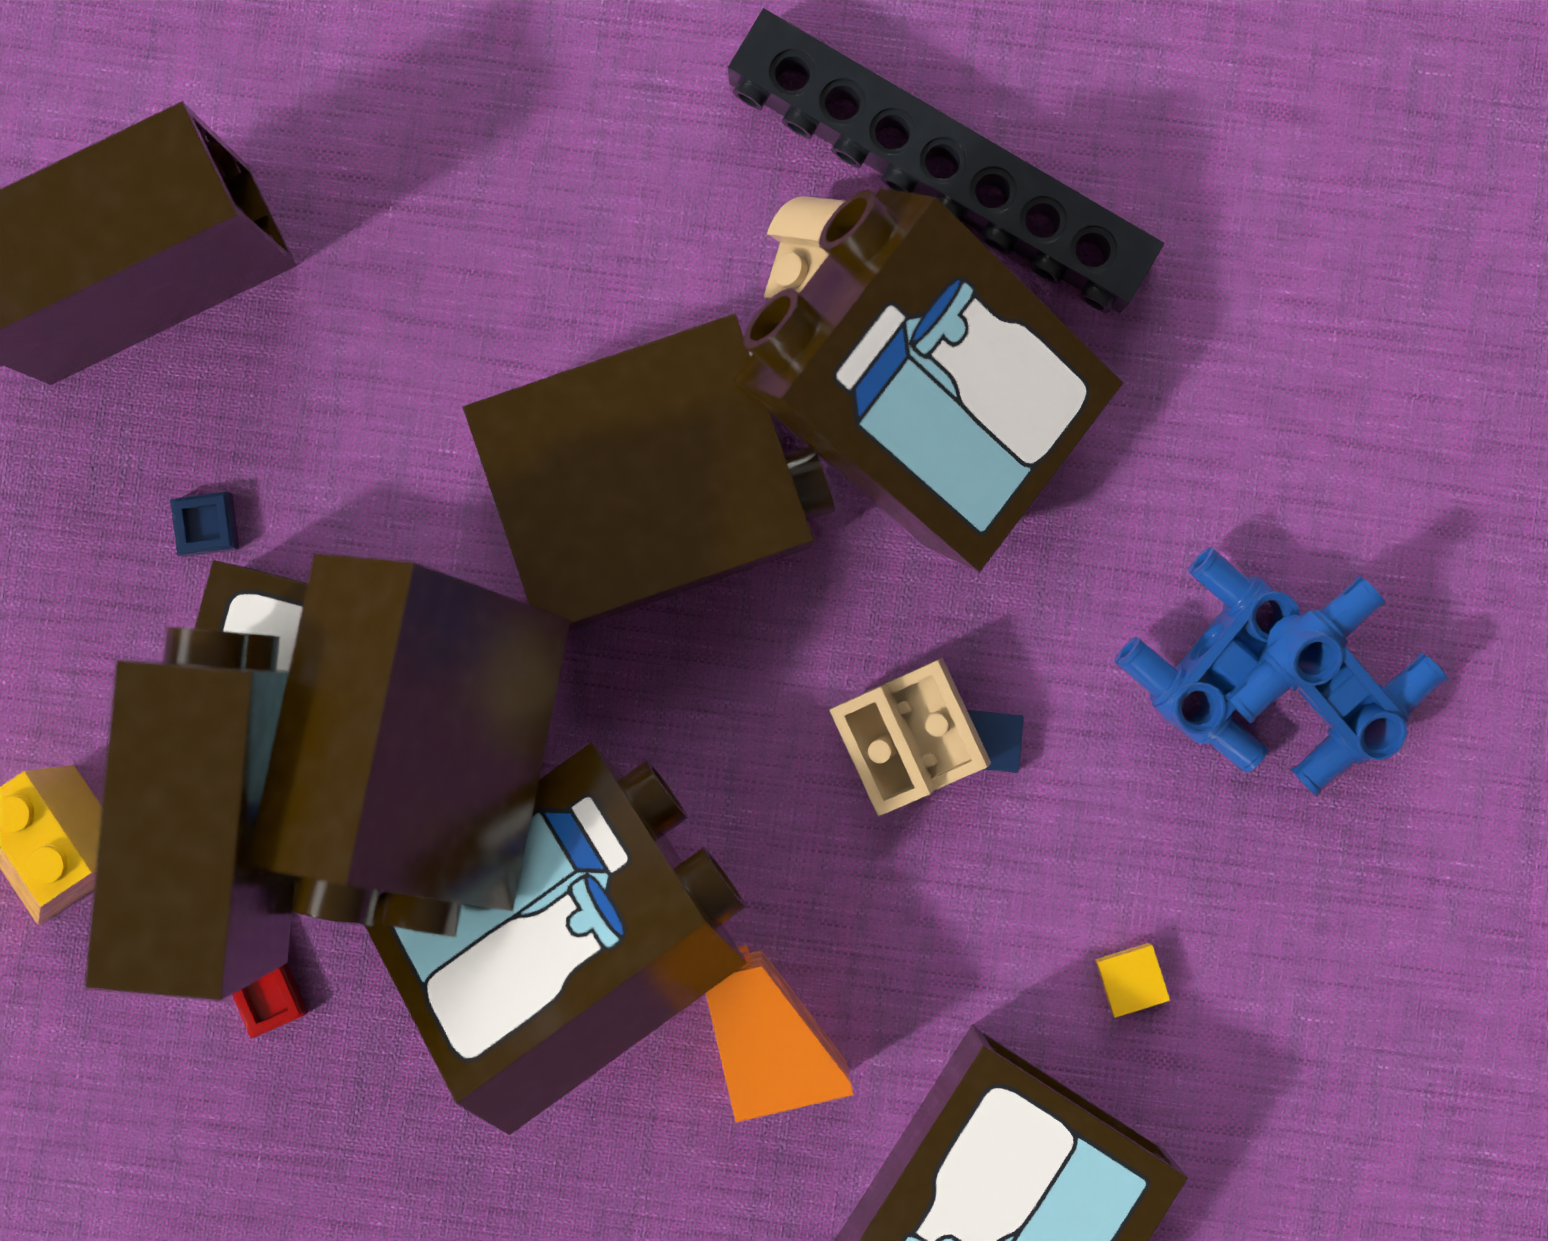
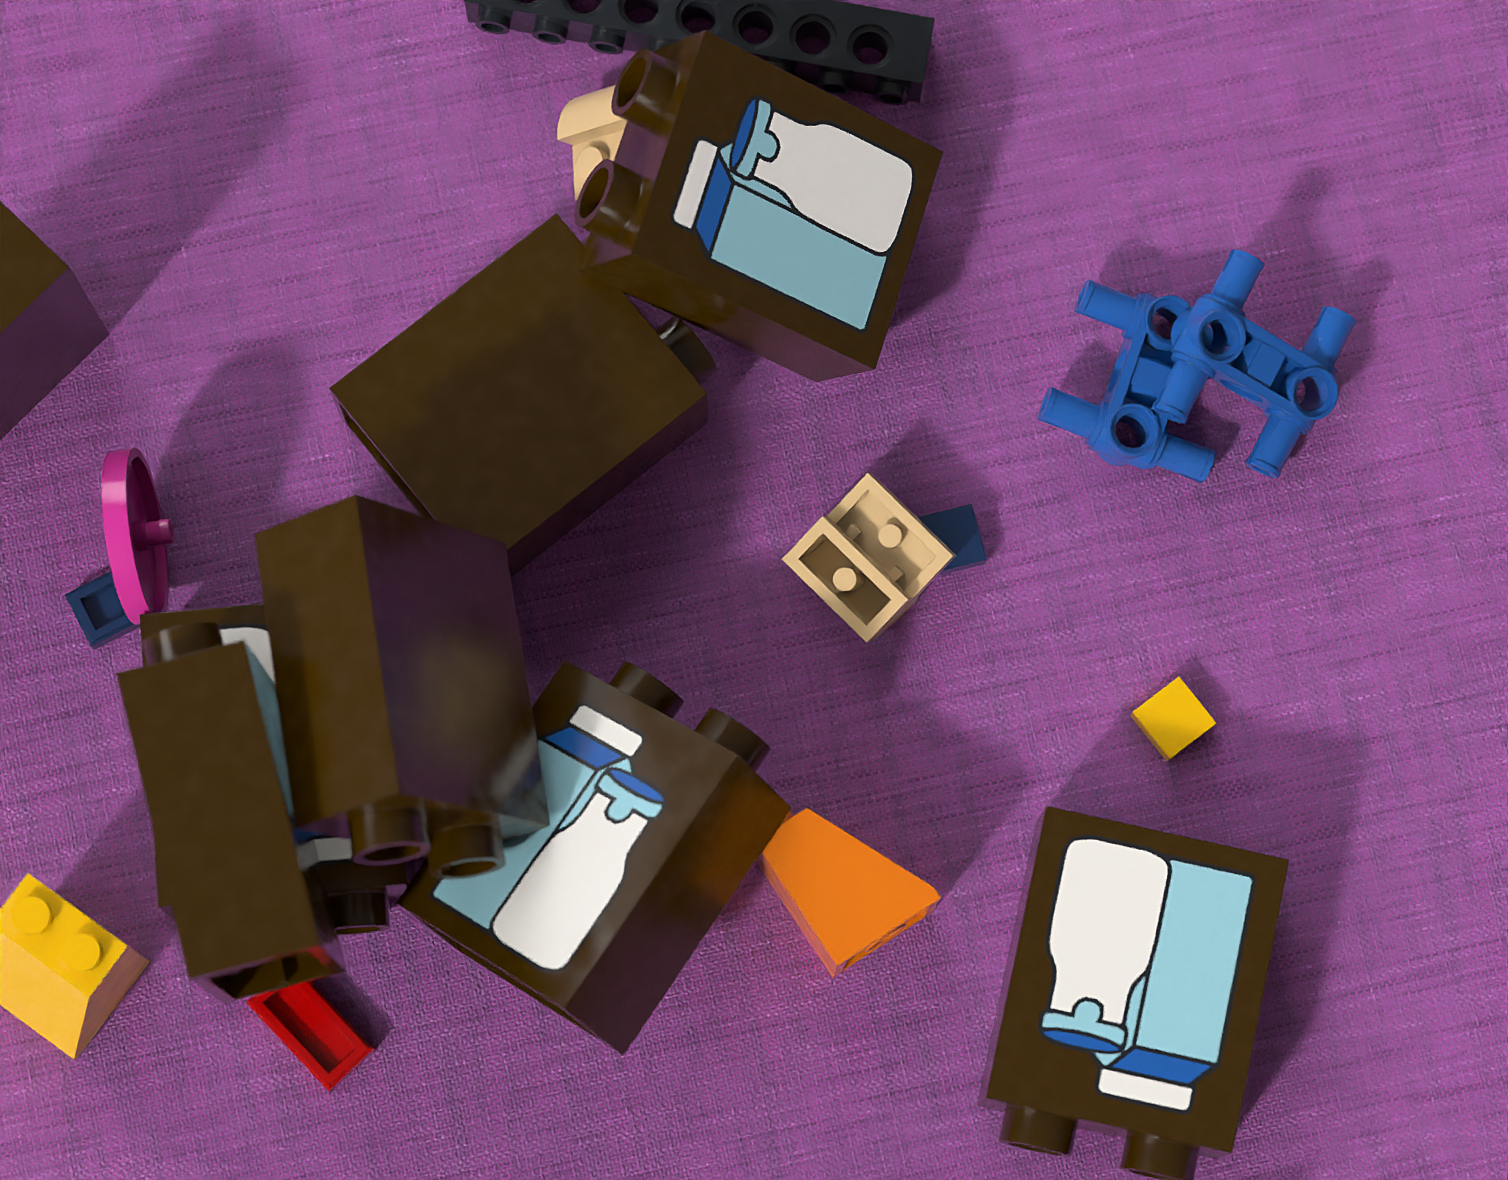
camera: 25 degrees left, 10 degrees down
none -> dark pink piece [102,448,175,625]

